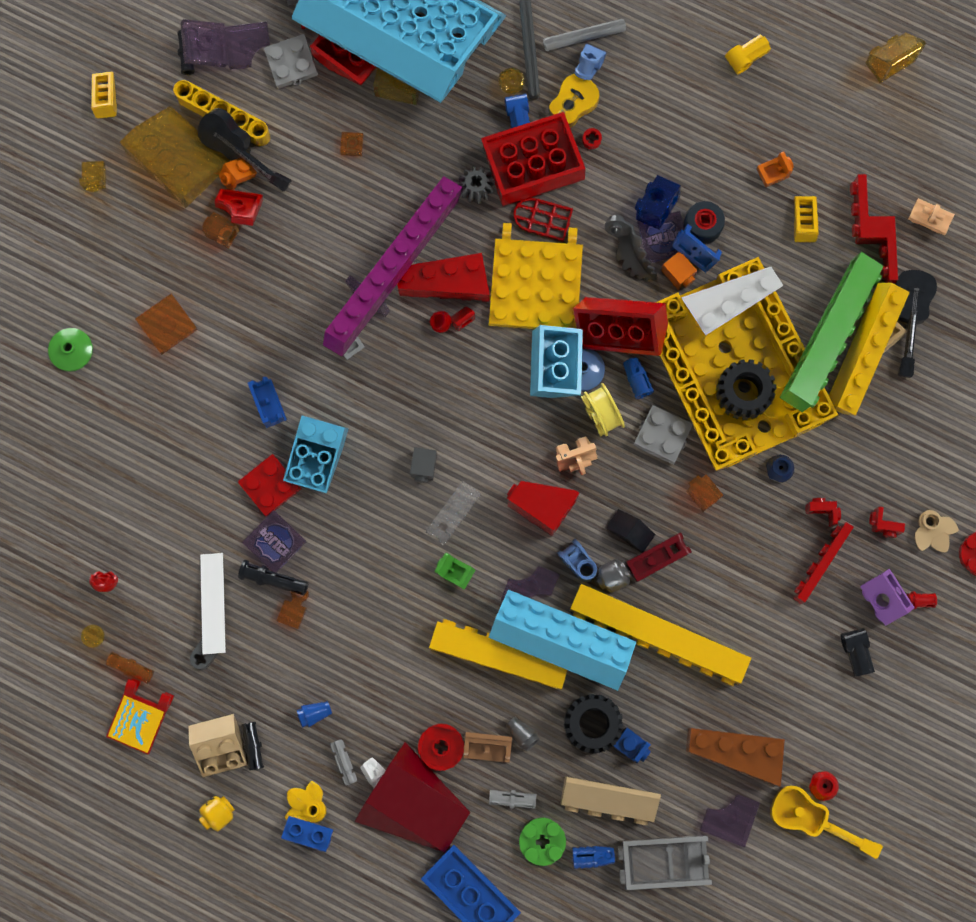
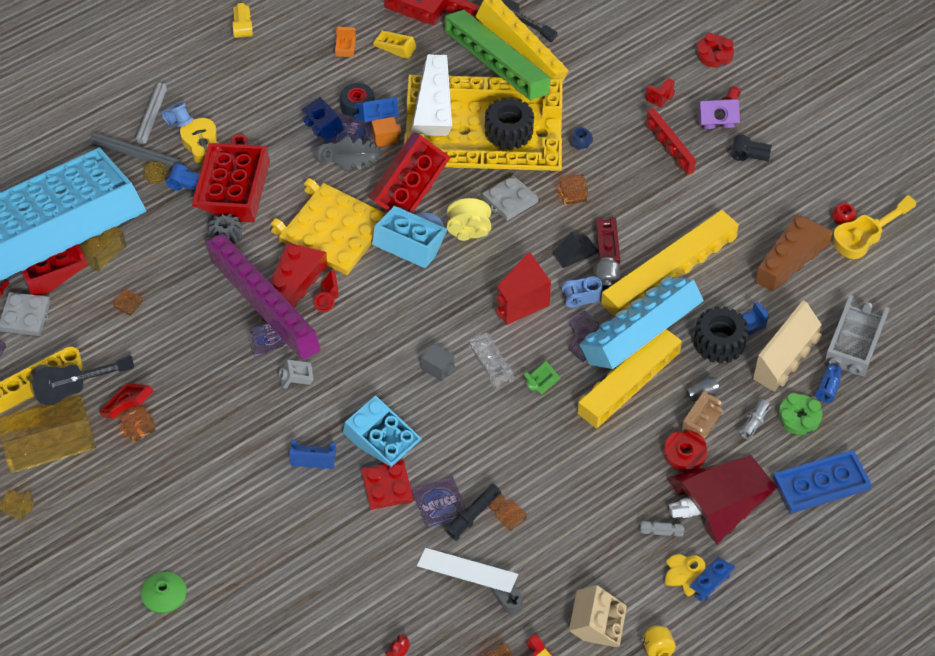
camera: 65 degrees left, 25 degrees down
clear orange tile [135,293,198,355] -> none
orange bracket [219,158,257,190] -> none
black pin [241,722,264,771] -> none
blue cone [296,701,332,728] -> none
red window [514,198,573,242] -> none
light nougat hips [556,436,598,475] -> none
blue hinge [623,358,654,399] -> none
clear purple tile [700,794,760,847] -> none
red bracket [805,498,841,527] -> none
tan plate [915,510,959,553] -> none

